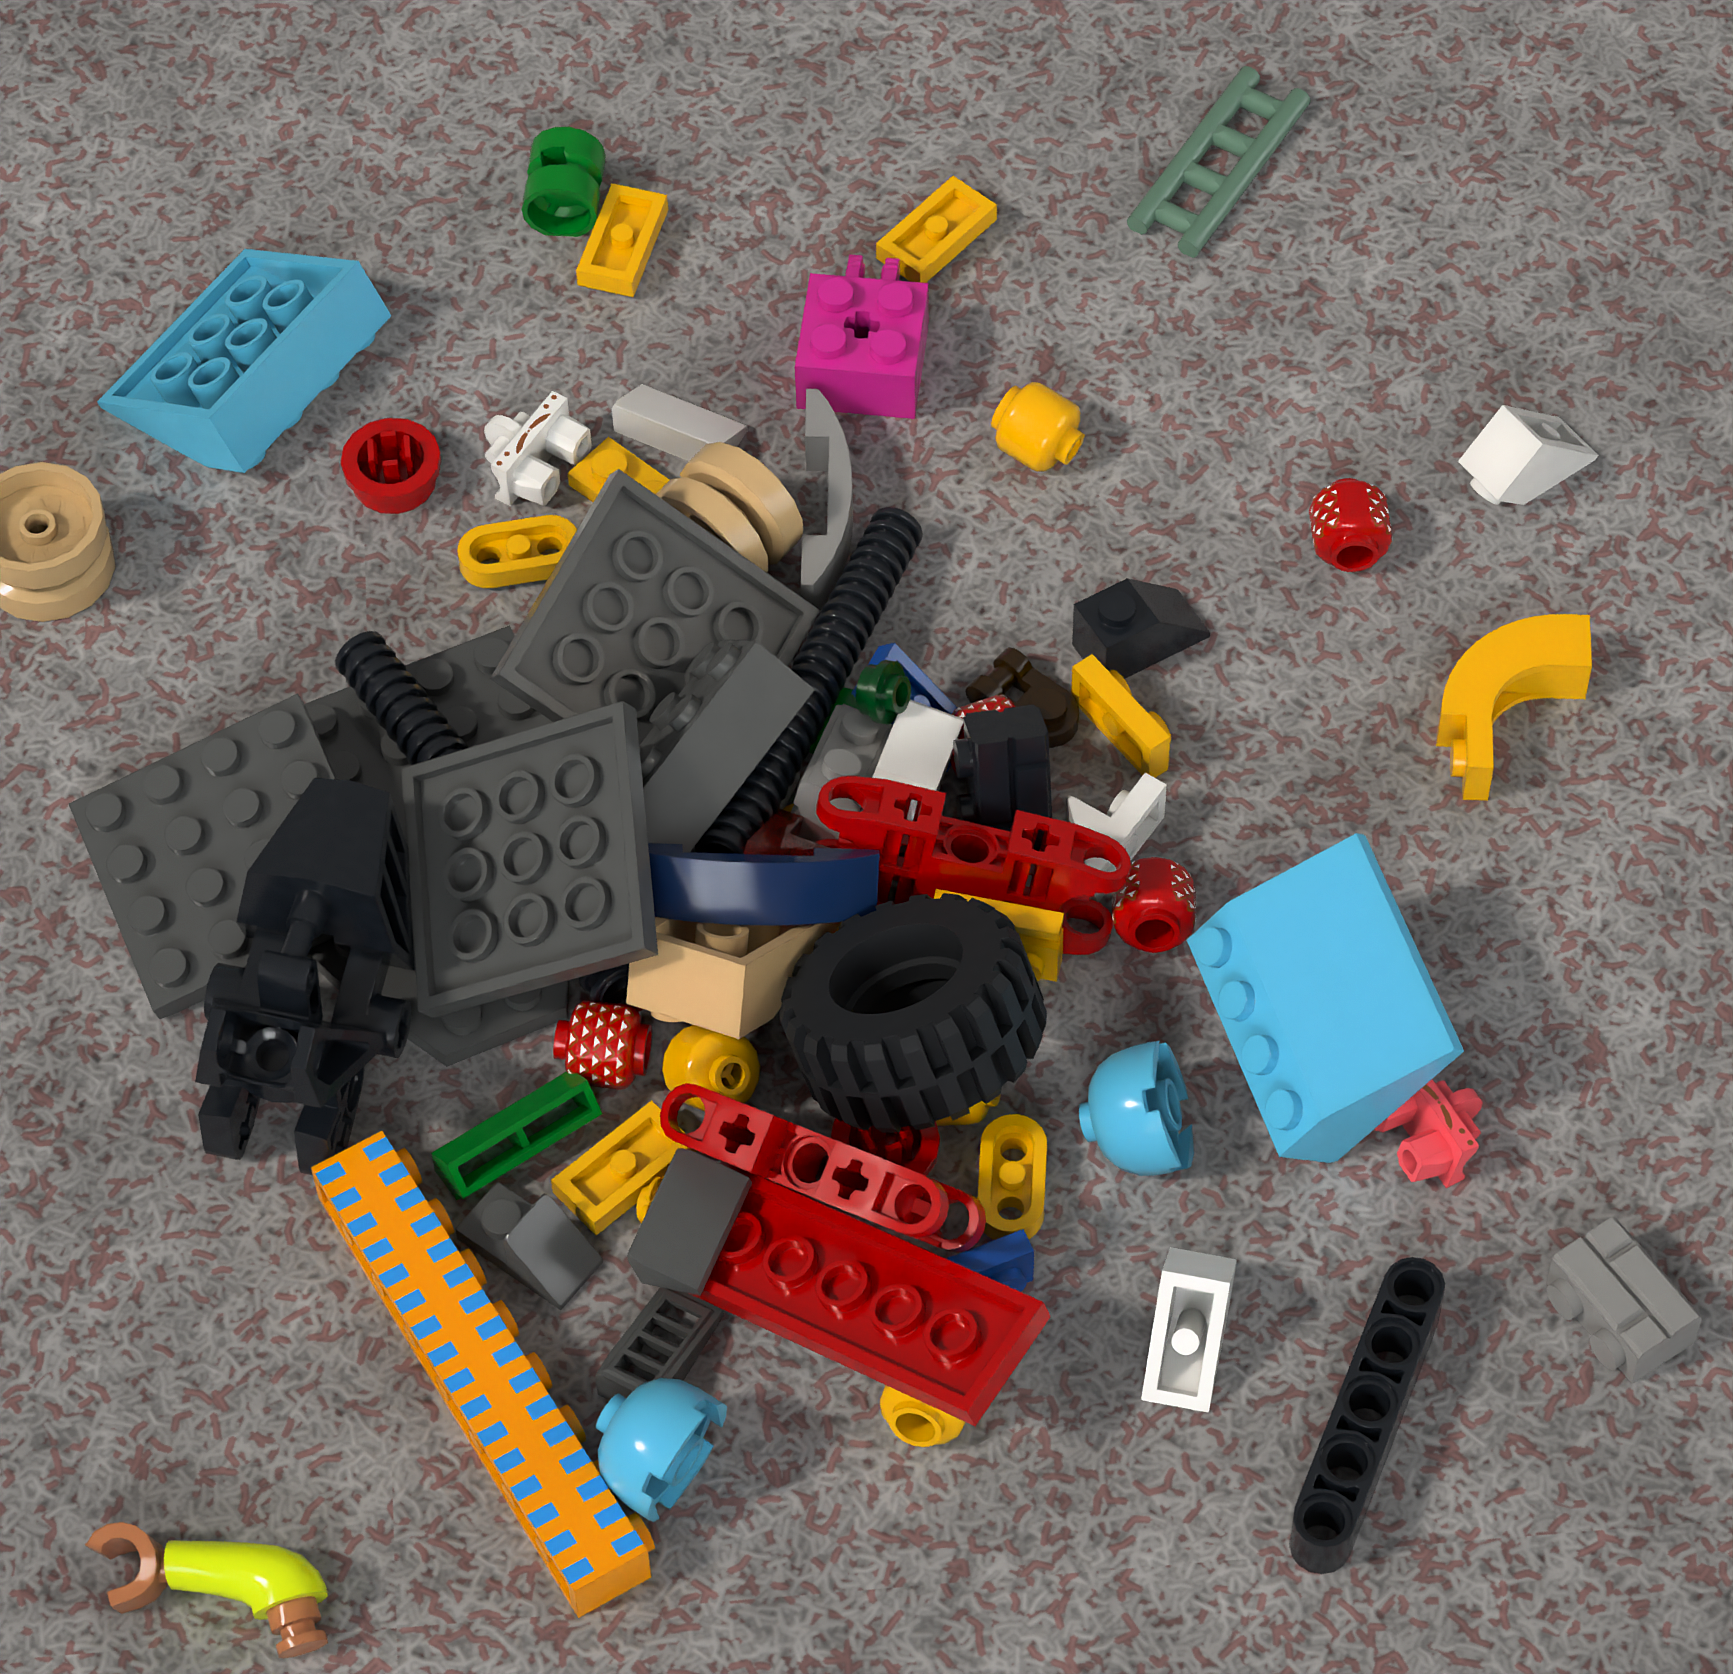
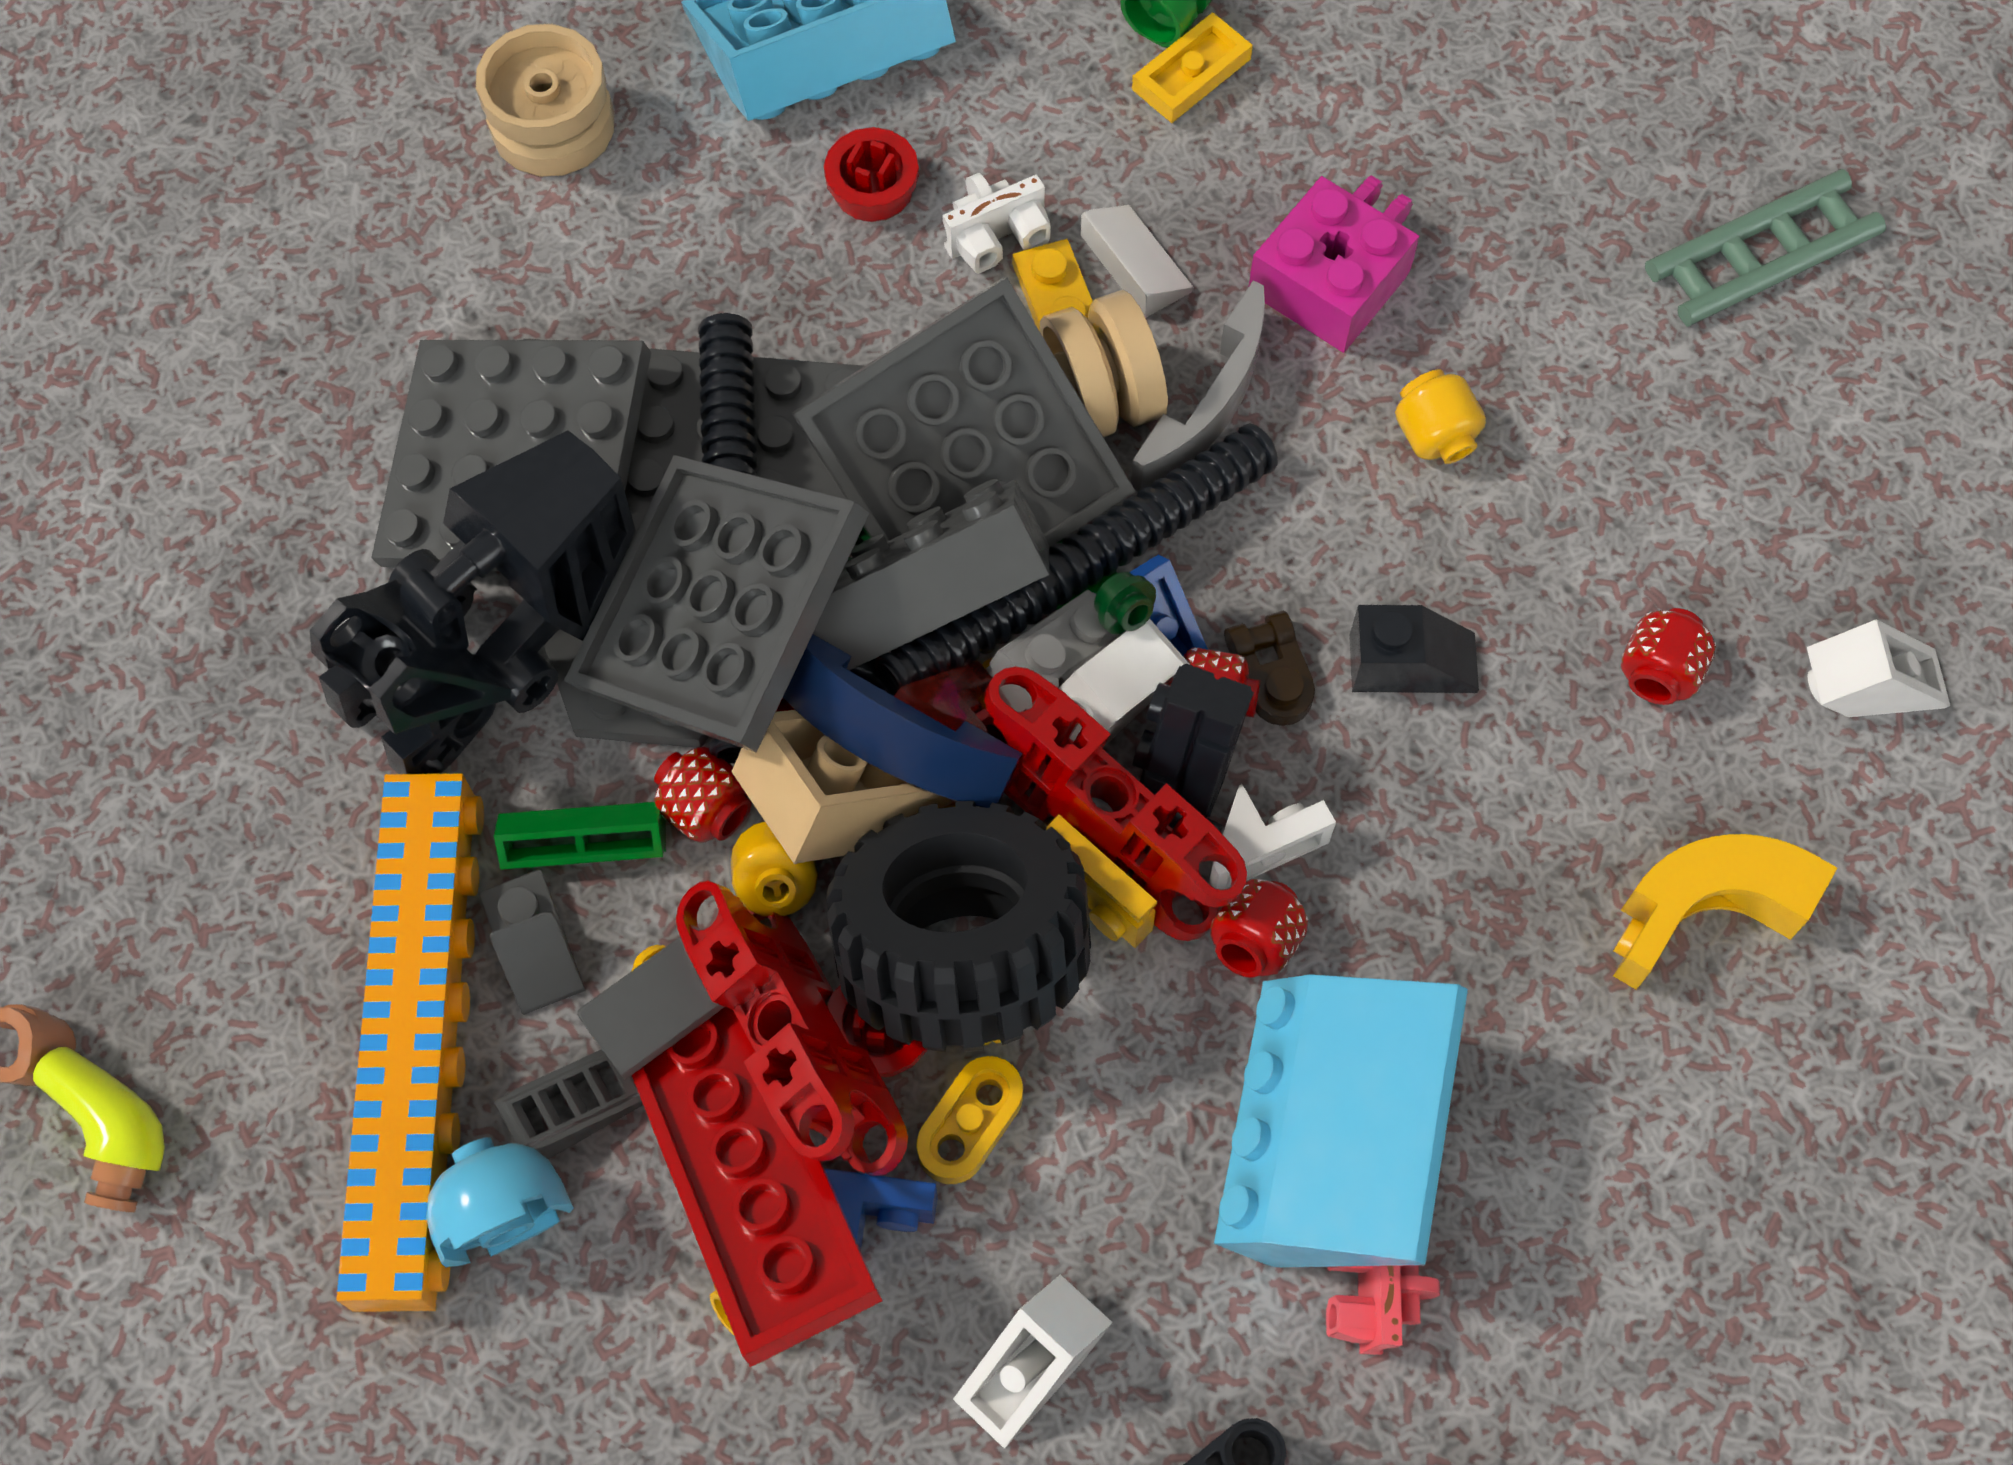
camera: 30 degrees right, 10 degrees up
yellow plate [457,515,577,588] -> none
yellow plate [551,1100,696,1235] -> none
yellow plate [876,176,997,283] -> none
yellow plate [1071,654,1171,778] -> none
medium azure cylinder [1079,1040,1194,1176] -> none

